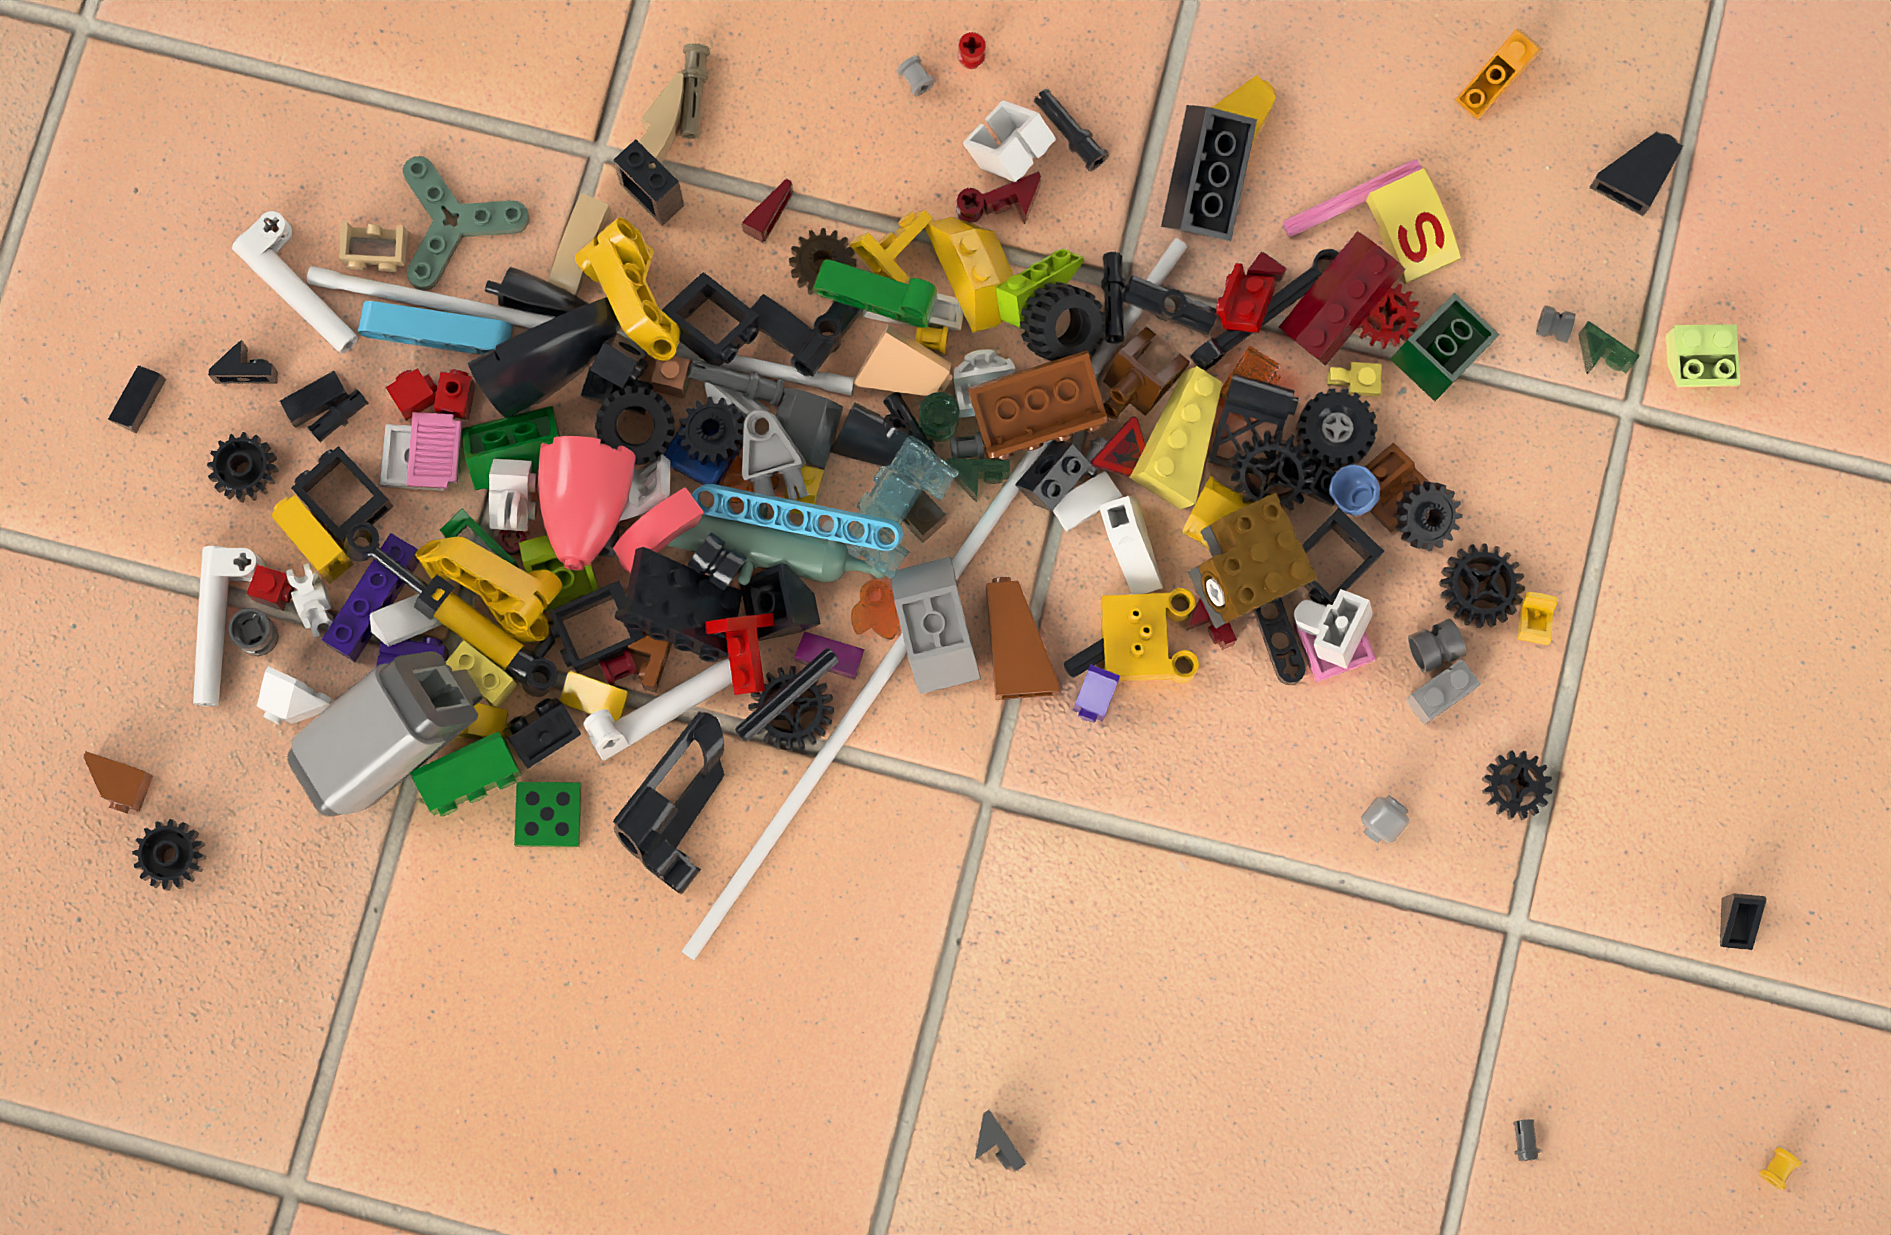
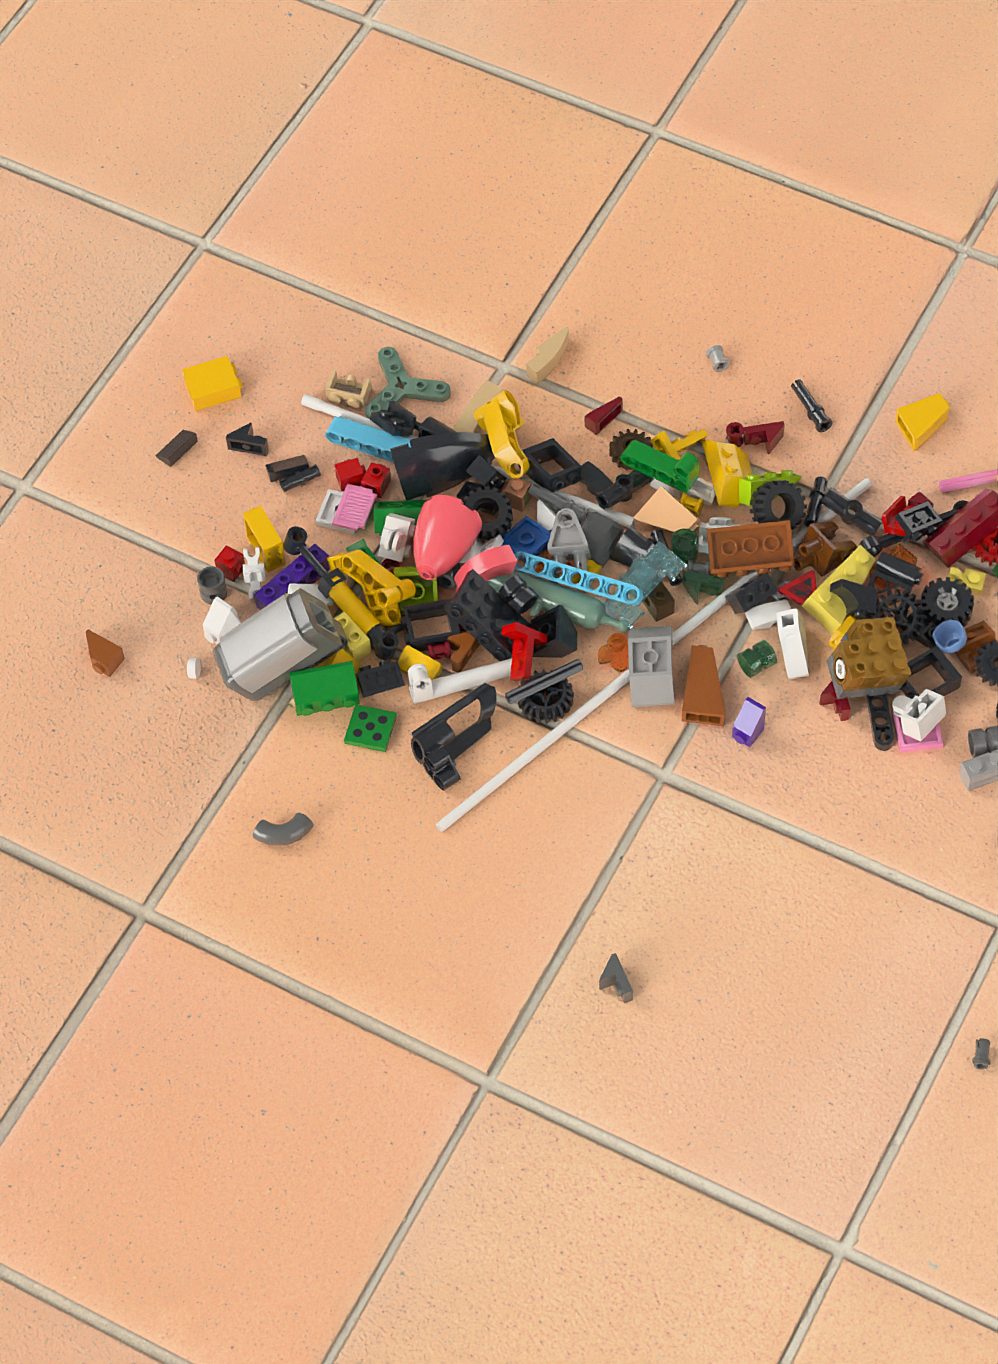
camera: 20 degrees right, 20 degrees down
black gear [132,819,206,891] -> none
white axle [193,546,265,706] -> none
black gear [207,432,279,503] -> none
white axle [232,211,358,354] -> none
black window [291,446,394,545] -> none
black window [613,139,684,226] -> none
black gear [678,397,745,467] -> none
dark tan pin [680,43,710,139] -> none
magenta slope [794,631,864,680] -> none
red bush [958,32,986,69] -> none
white piece [963,100,1056,182] -> none
yellow piece [1063,588,1199,684] -> none
black slope [1161,105,1257,241] -> none
light grey head [1361,795,1409,843] -> none
none -> yellow brick [182,355,243,411]
none -> white tile [187,657,201,679]
none -> dark grey cylinder [253,813,314,846]
none -> black bracket [370,401,417,436]
none -> clear green wheel [737,640,777,678]
none -> black arch [830,579,878,619]
none -> black bracket [895,501,942,544]

